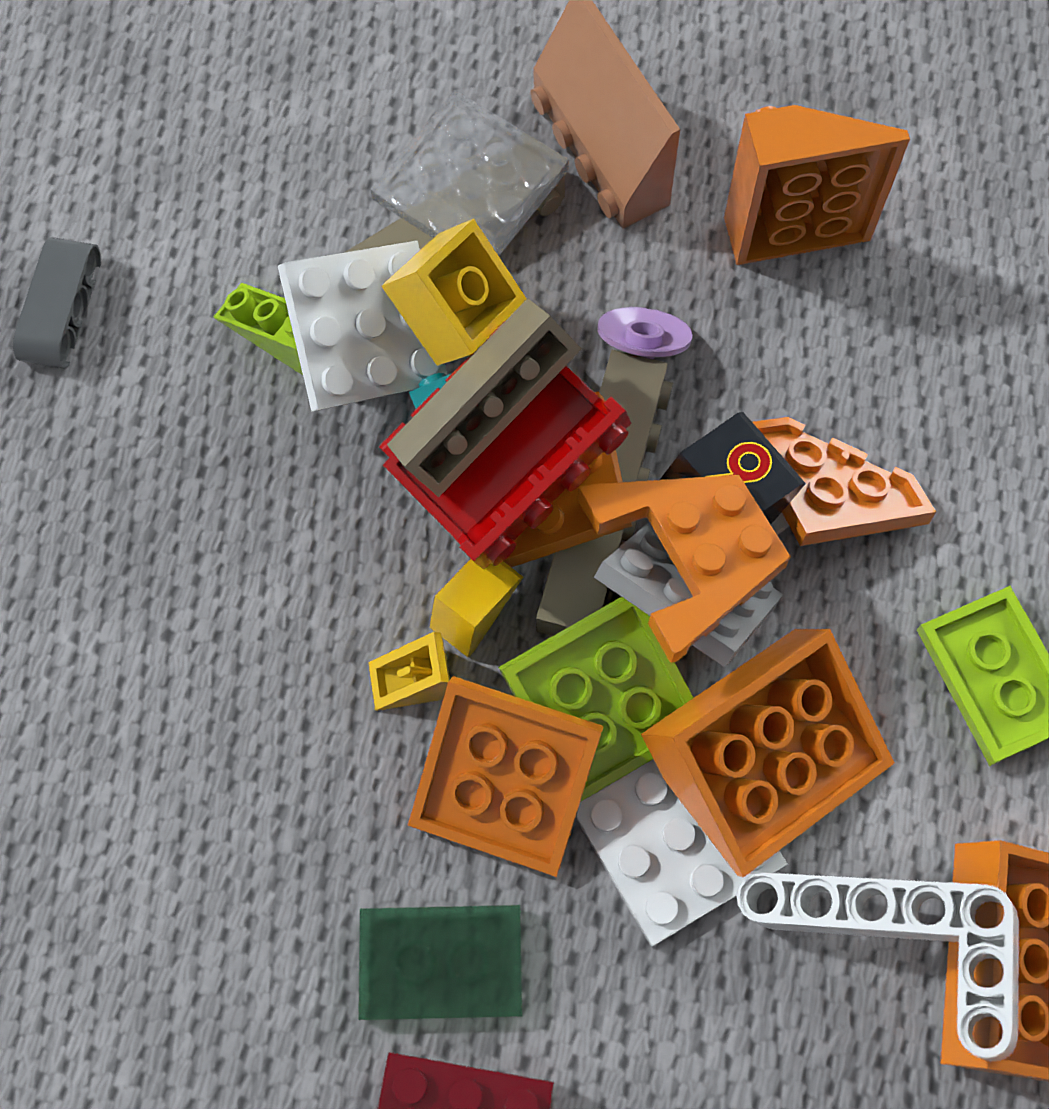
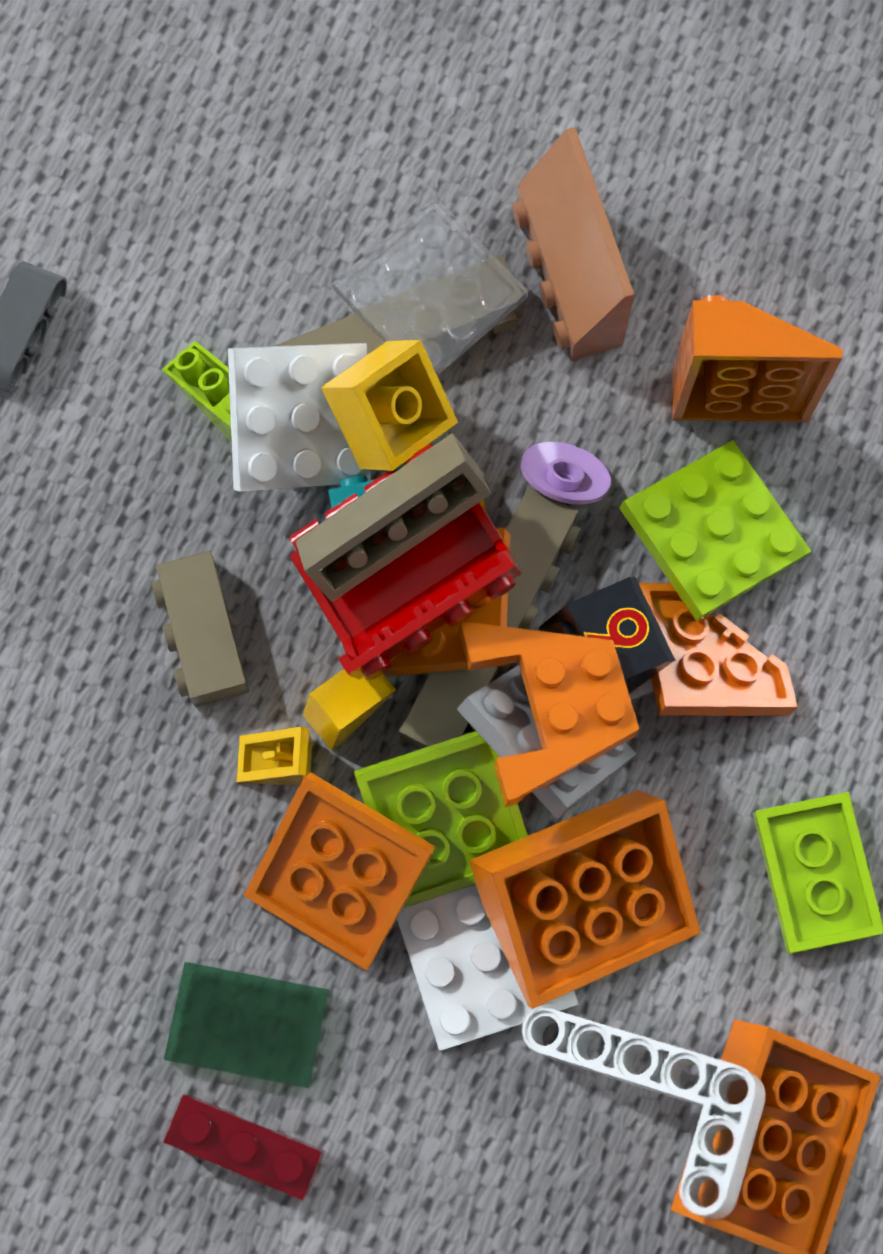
camera: 10 degrees right, 5 degrees up
none -> dark tan brick [151,550,249,707]
none -> lime plate [619,440,811,622]

